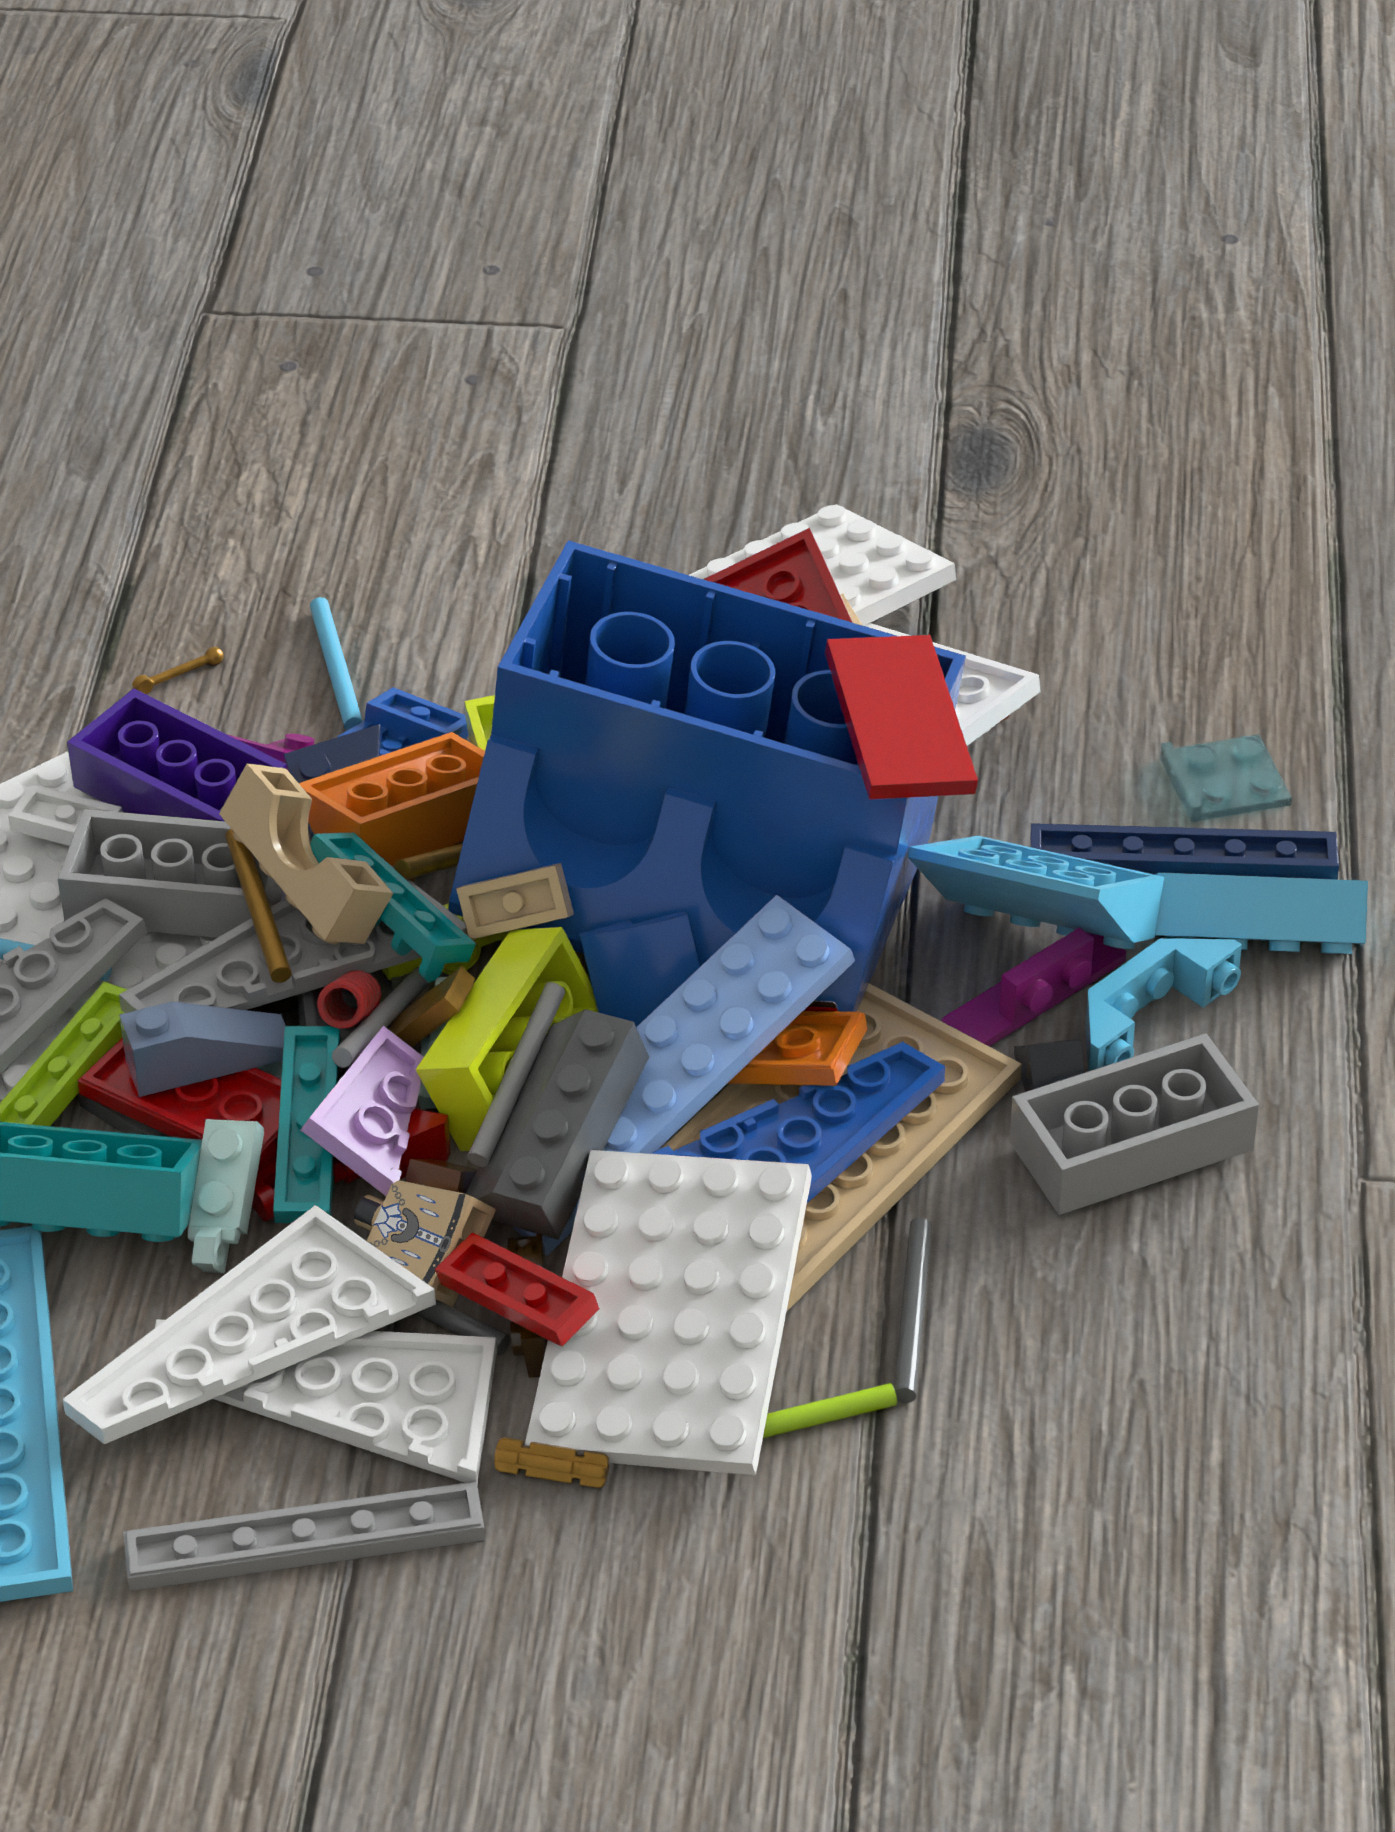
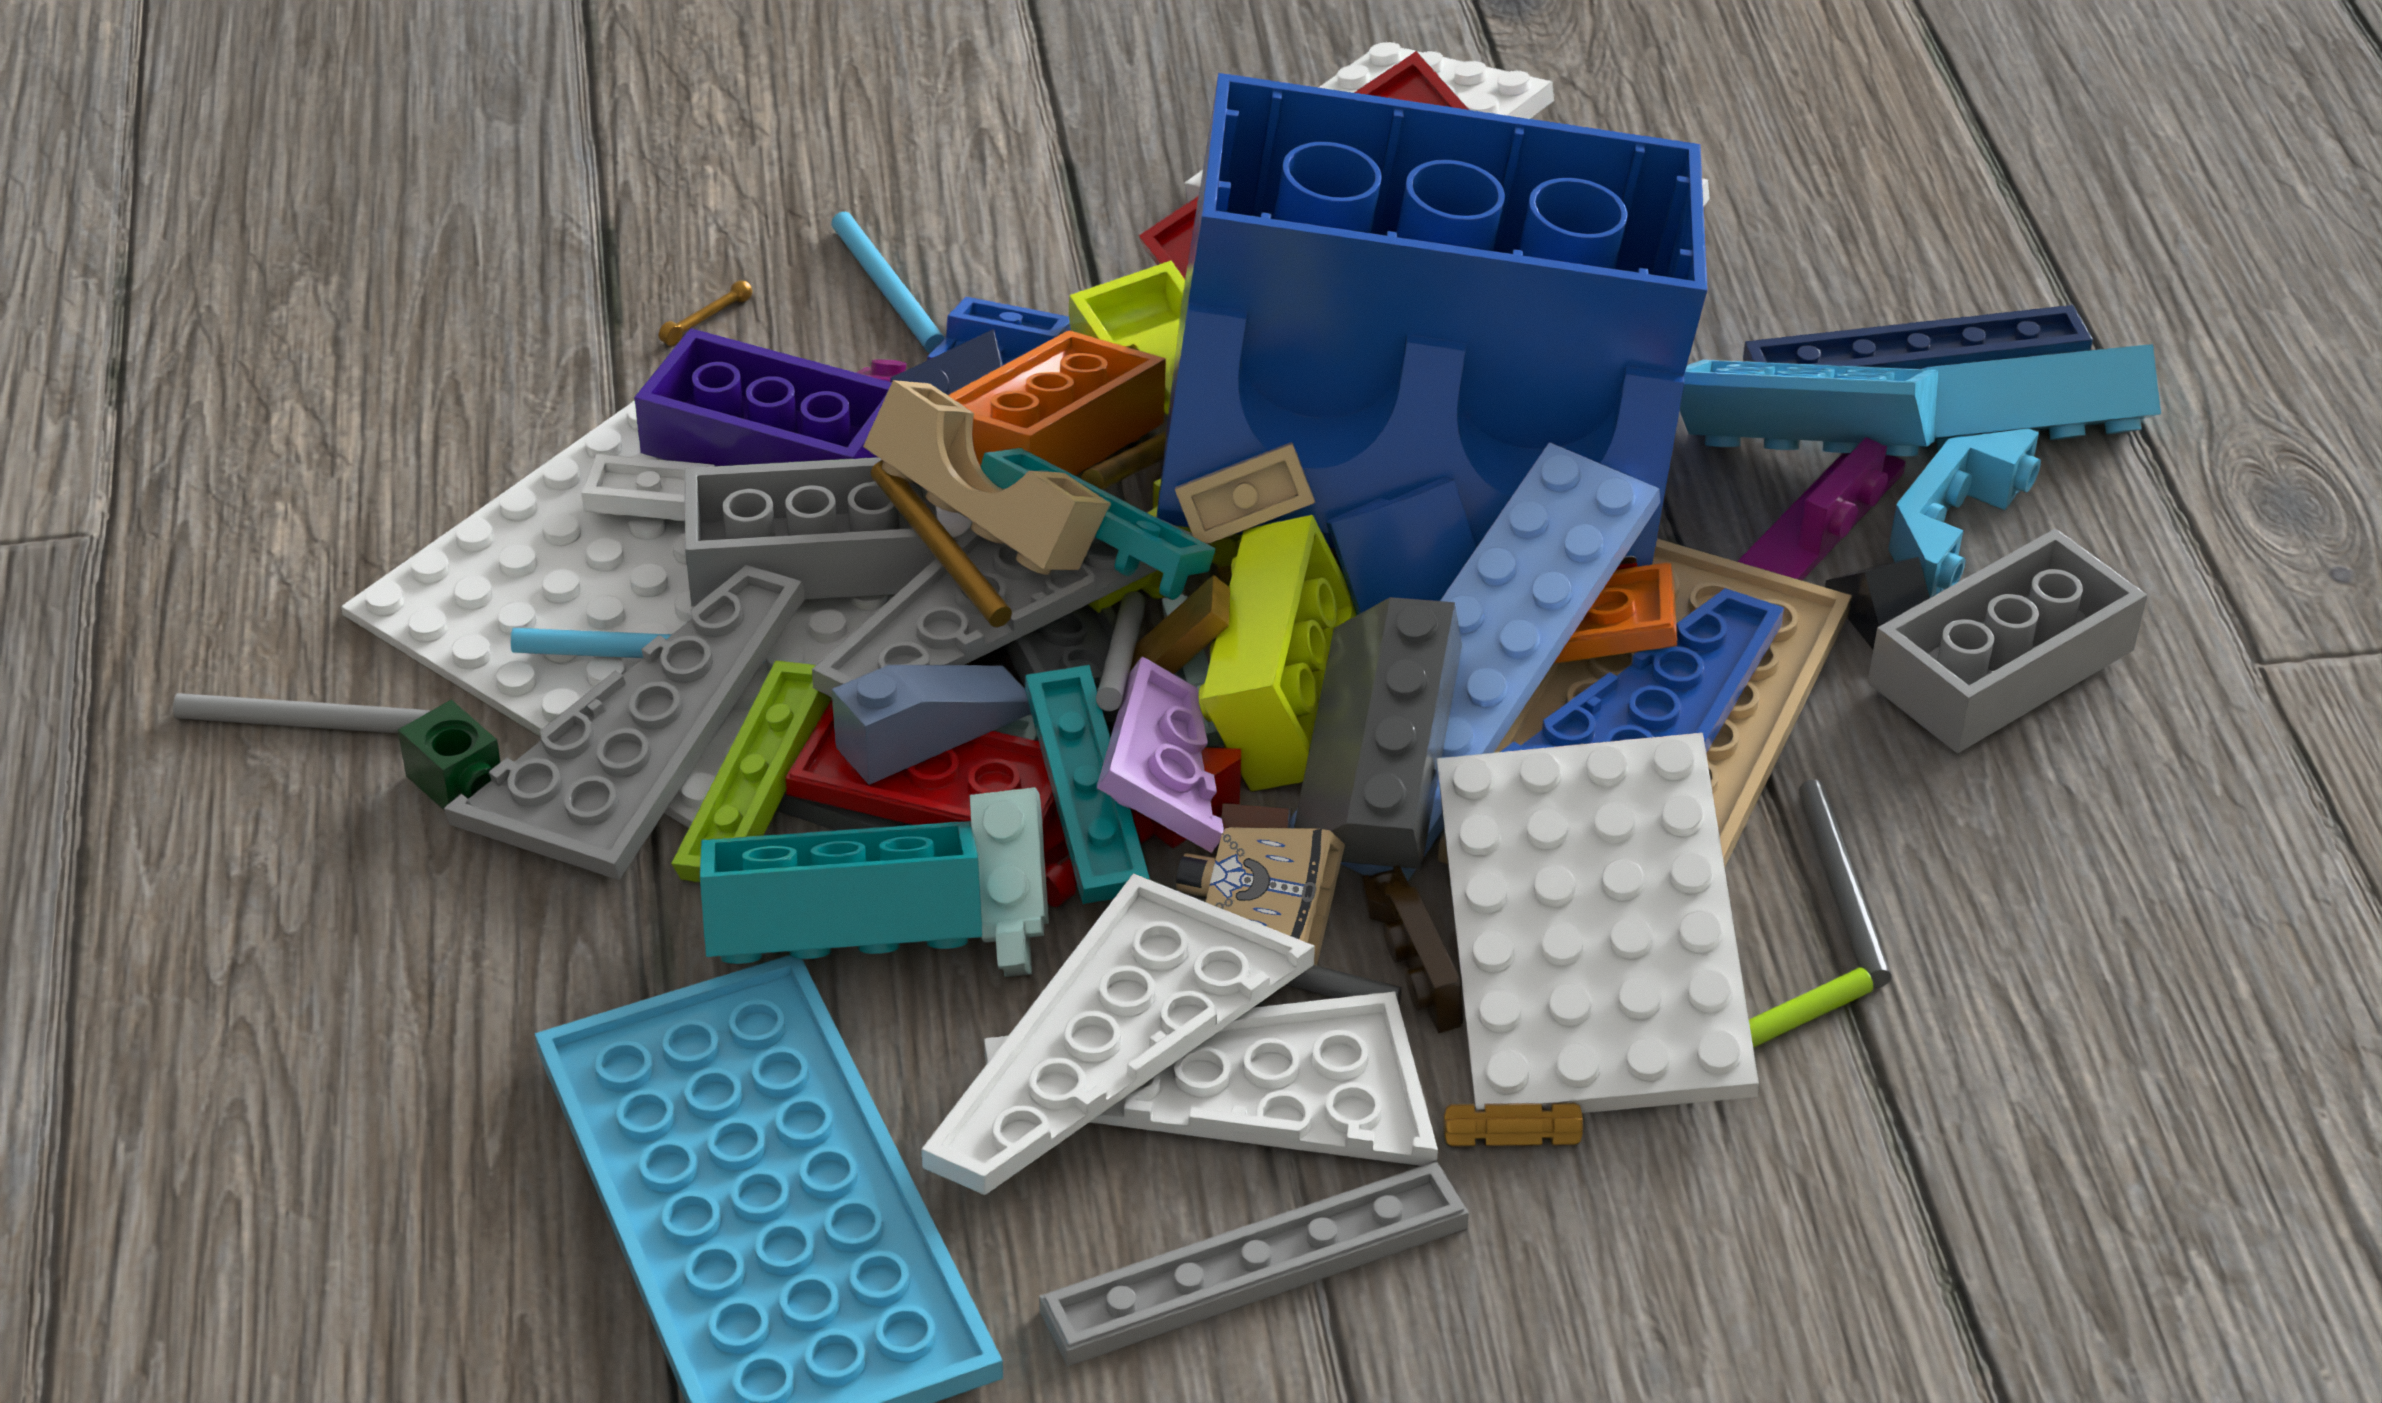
camera: 15 degrees left, 0 degrees up
red piece [317,970,382,1029] -> none
red plate [435,1232,600,1347] -> none
light grey bar [467,982,565,1167] -> none
red tile [825,635,978,800] -> none
clear light blue piece [1160,734,1292,823] -> none

